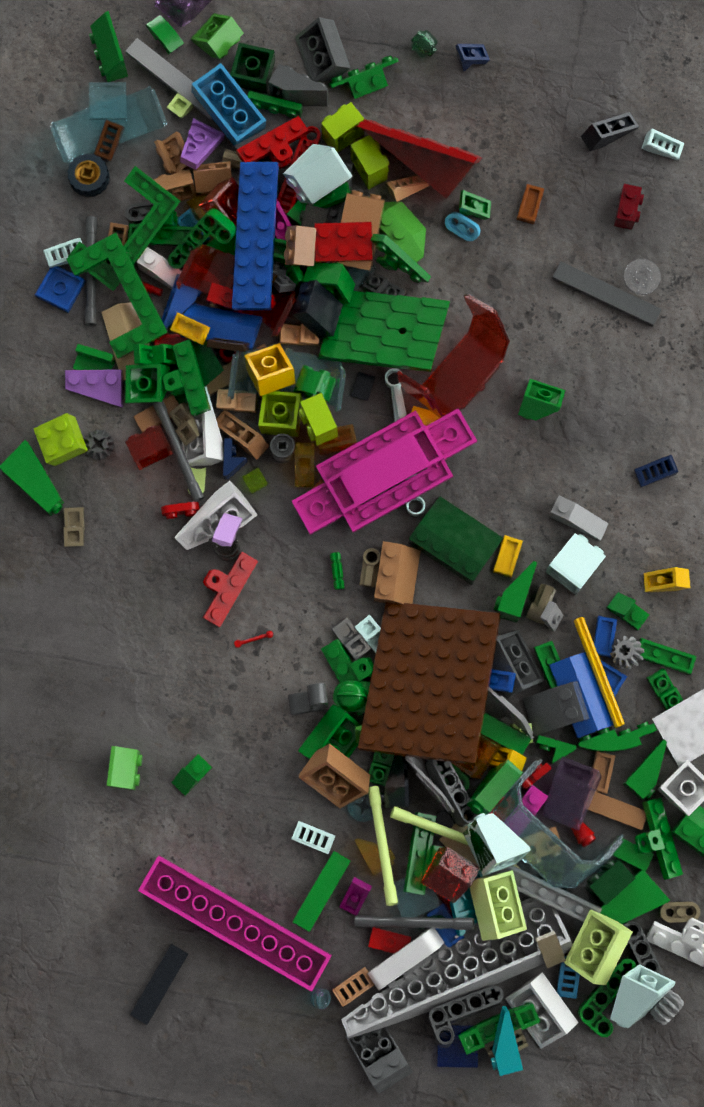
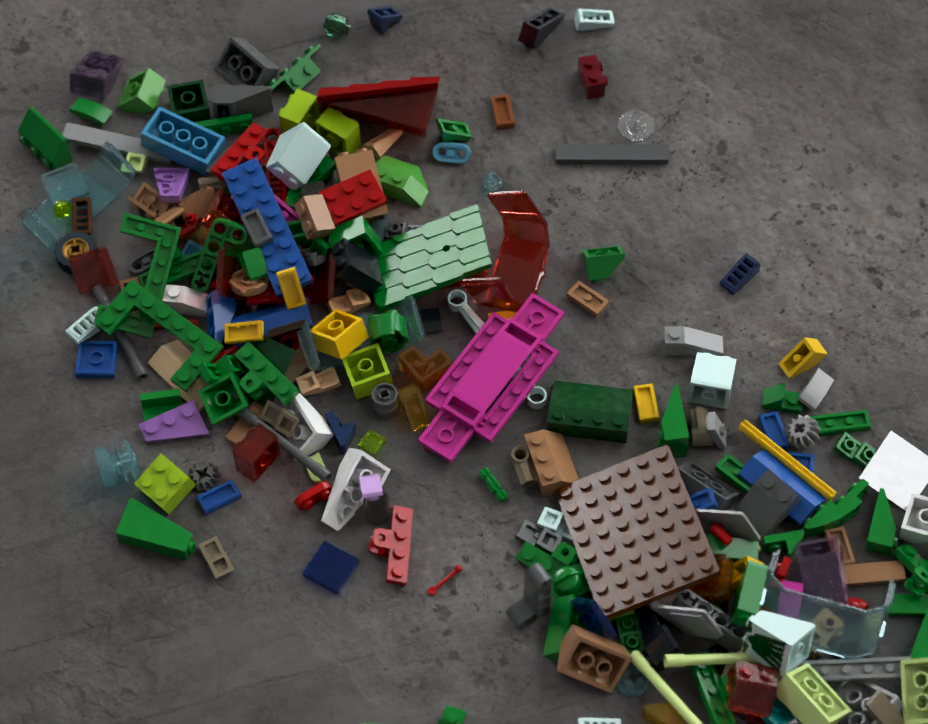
camera: 25 degrees left, 20 degrees down
medium nougat slope [216,410,269,460] -> none
lime brick [298,393,338,446] -> none
green plate [370,234,431,283] -> none
dark green brick [585,860,636,905] -> none
none -> clear neon green plate [53,200,72,218]
none -> clear red bracket [68,246,119,294]
none -> clear light blue wheel [93,439,139,489]
none -> red arm [179,213,198,239]
none -> blue tile [196,479,242,516]
none -> medium nougat tile [230,269,269,296]
none -> green slope [236,247,268,282]
none -> dark grey tile [240,208,274,248]
none -> yellow tile [276,267,306,310]
none -> clear blue tile [302,541,359,595]
none -> clear light blue tile [483,171,502,193]
none -> medium nougat plate [567,281,609,318]
none -> tile [571,597,617,639]
none -> red arm [710,523,733,546]
none -> light grey slope [798,368,834,411]

